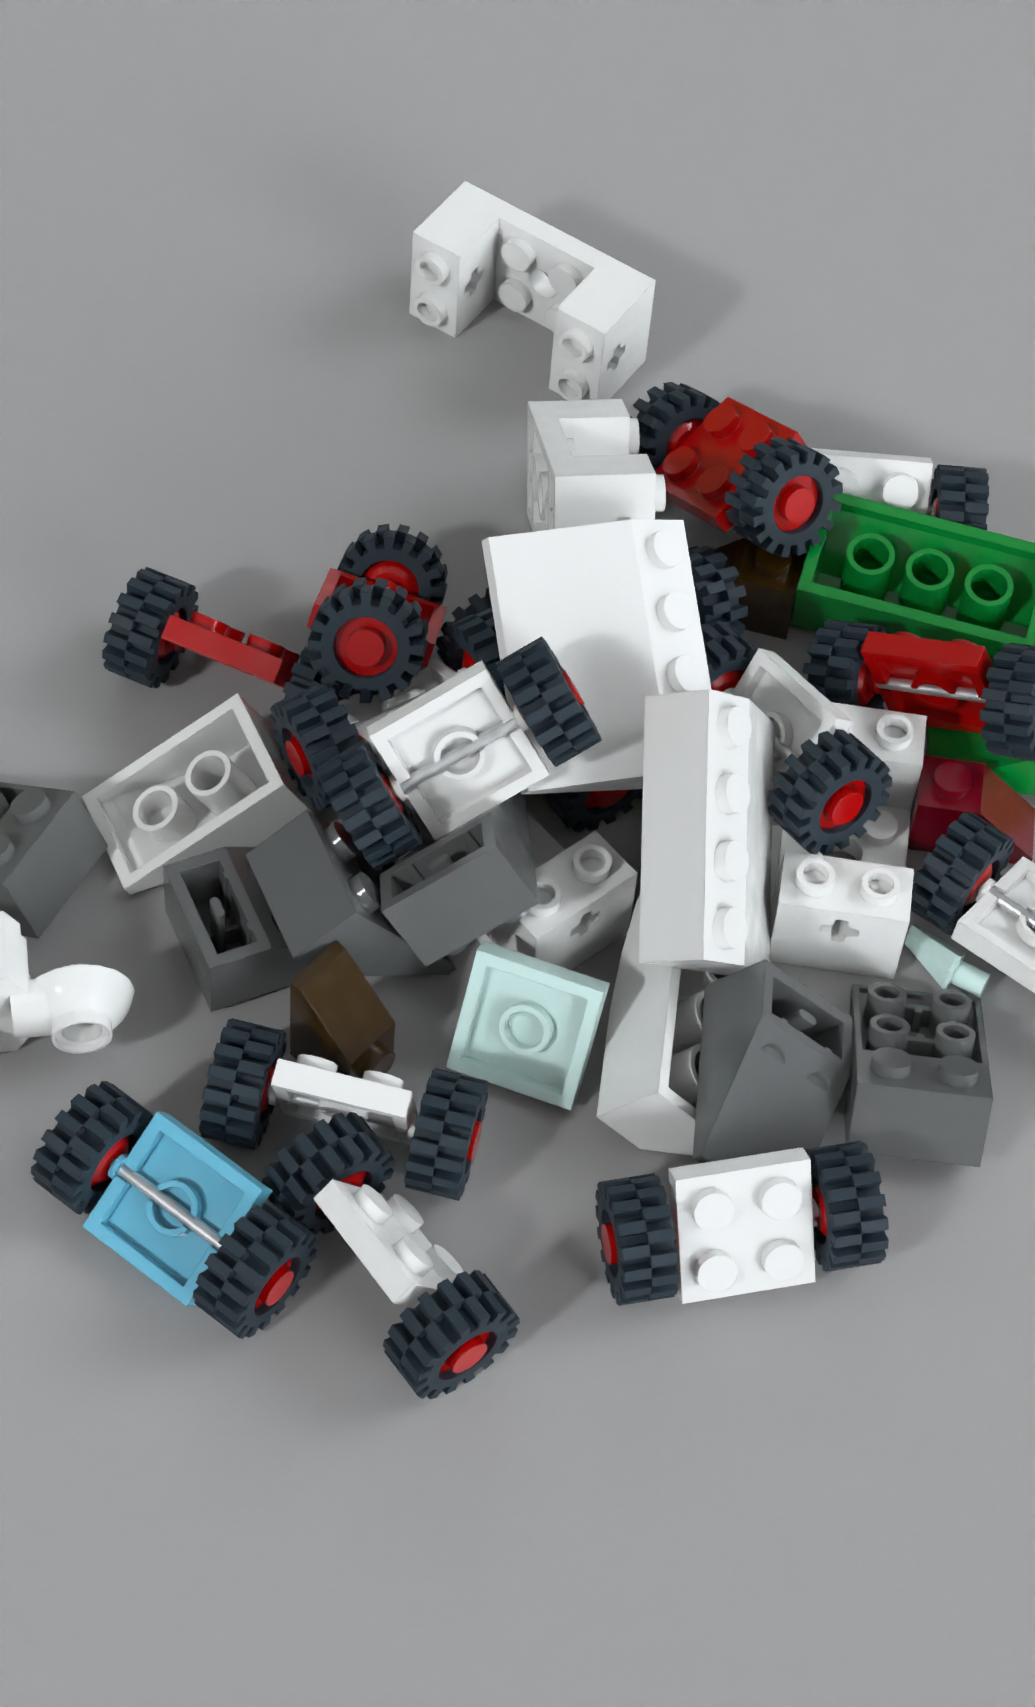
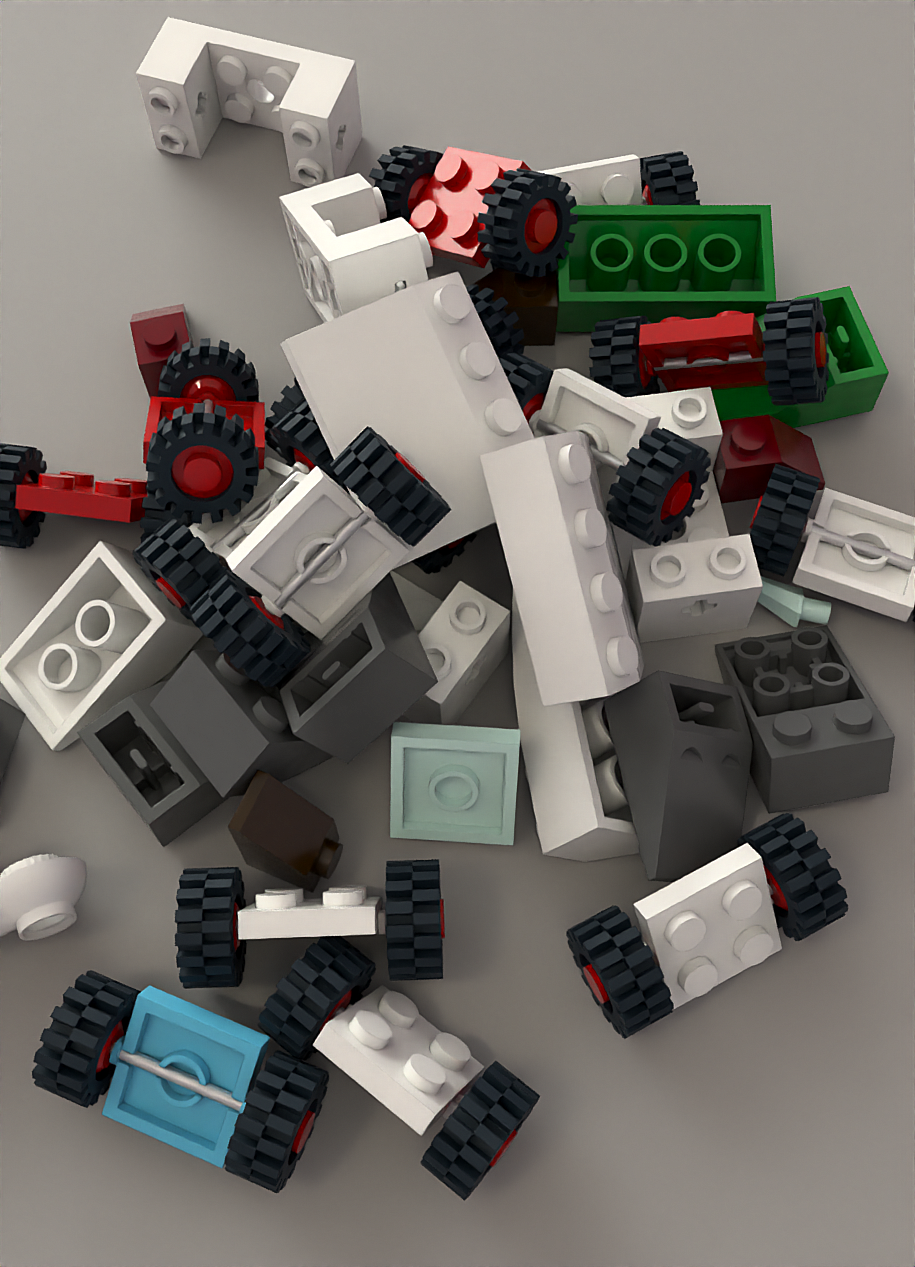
camera: 10 degrees left, 10 degrees up
none -> dark red slope [130,303,194,399]

